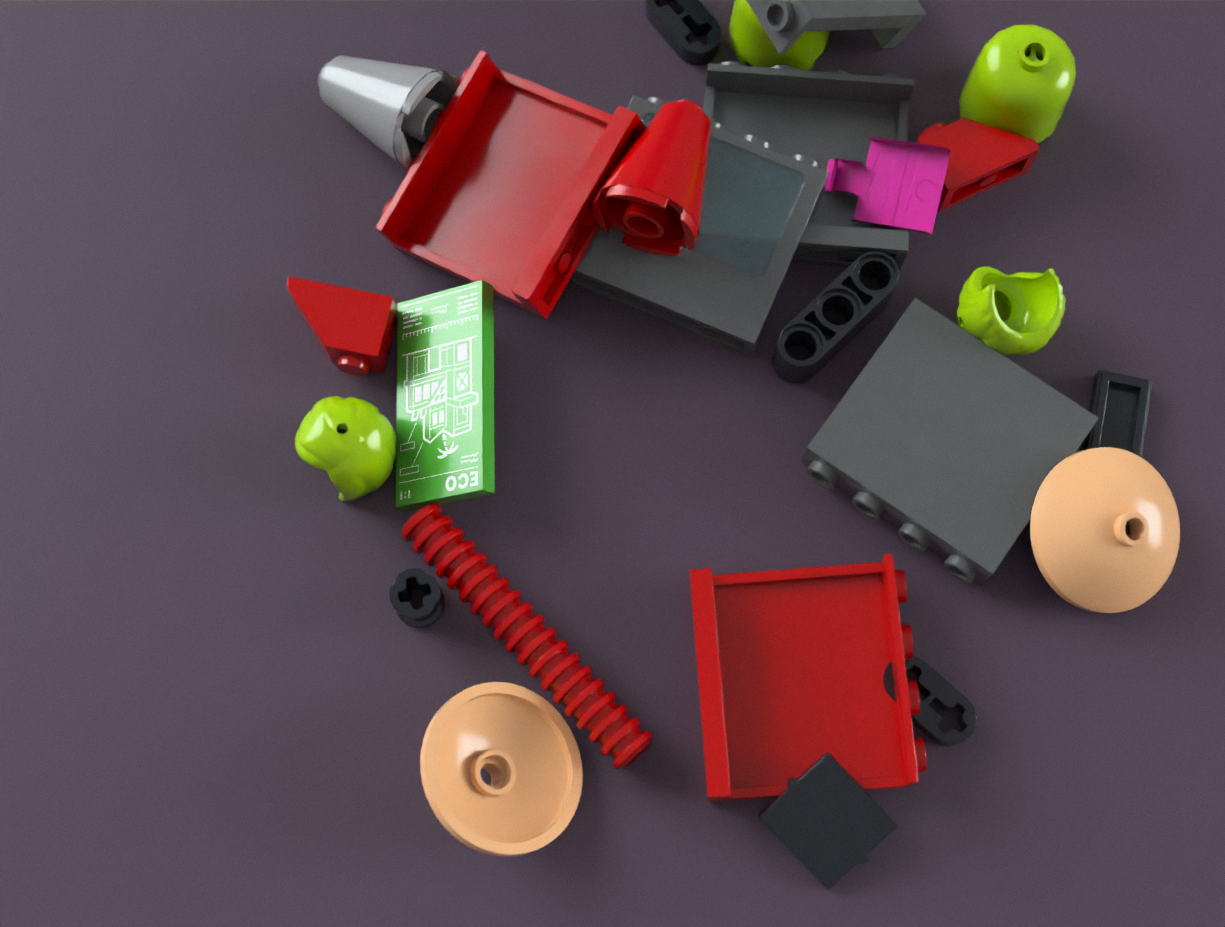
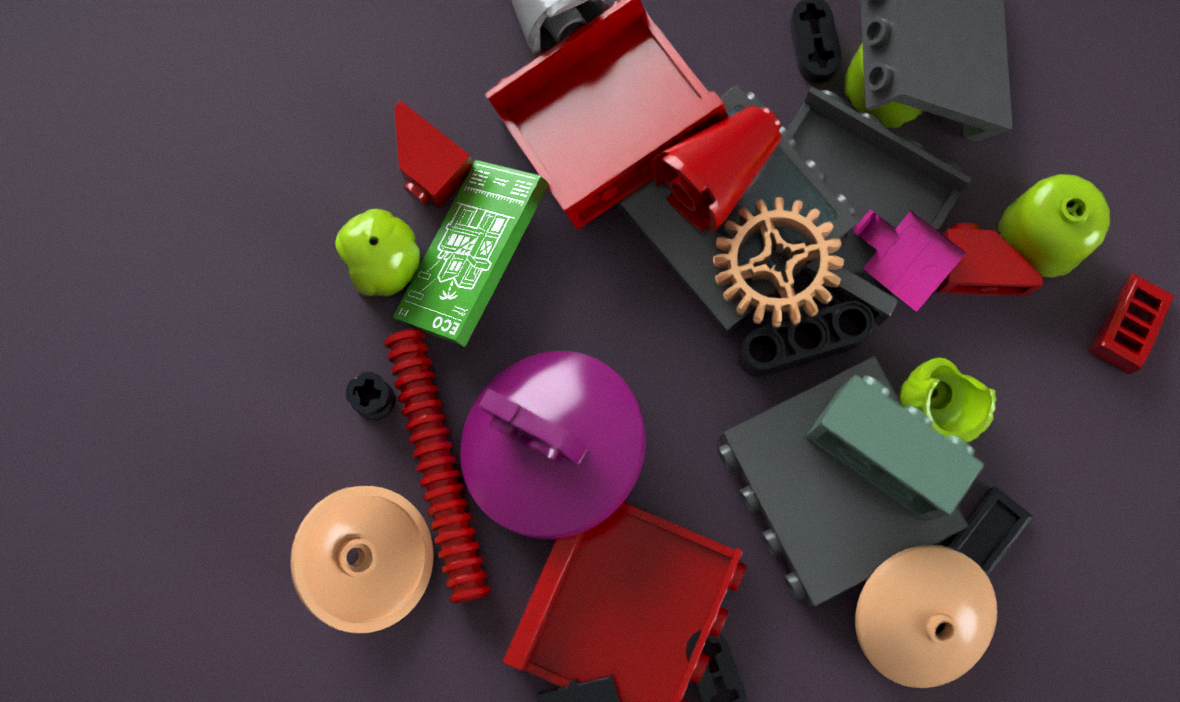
camera: 30 degrees right, 5 degrees up
none -> magenta bracket [461,351,646,539]
none -> light nougat gear [713,197,844,327]
none -> sand green brick [805,374,984,522]
none -> red slope [1088,273,1174,375]

